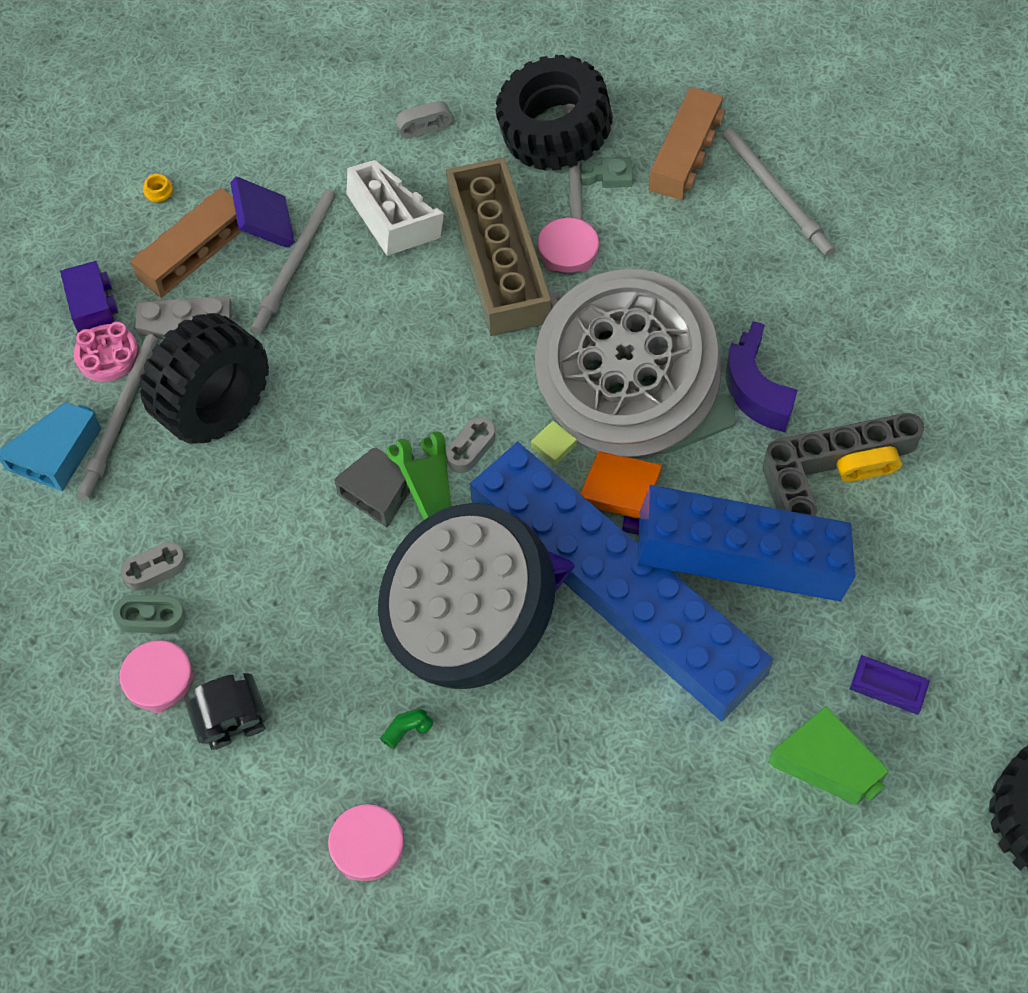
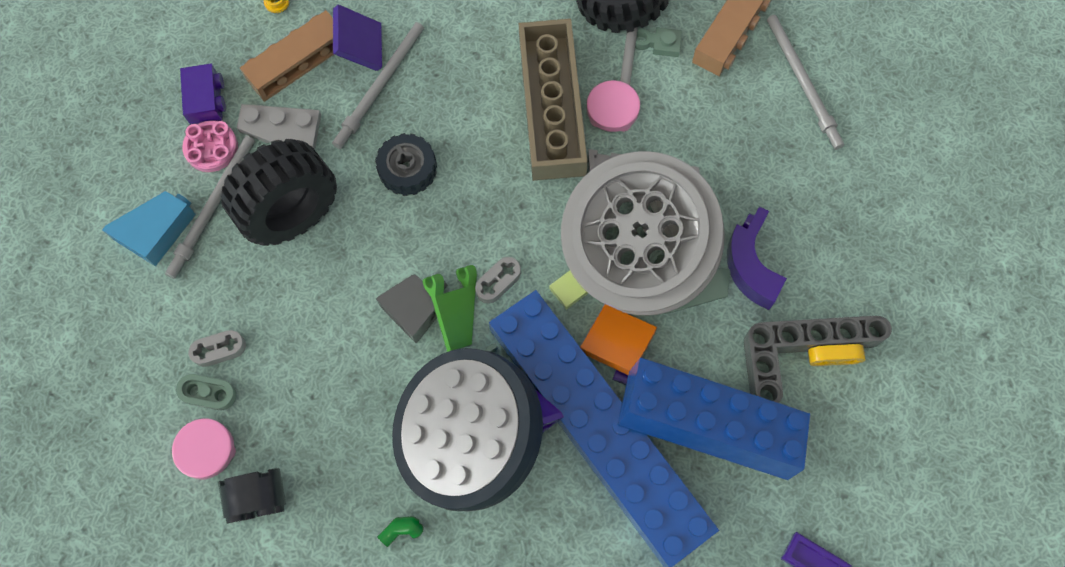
camera: 10 degrees right, 10 degrees up
white wedge [346,160,444,256] -> none
none -> black wheel [375,133,437,196]

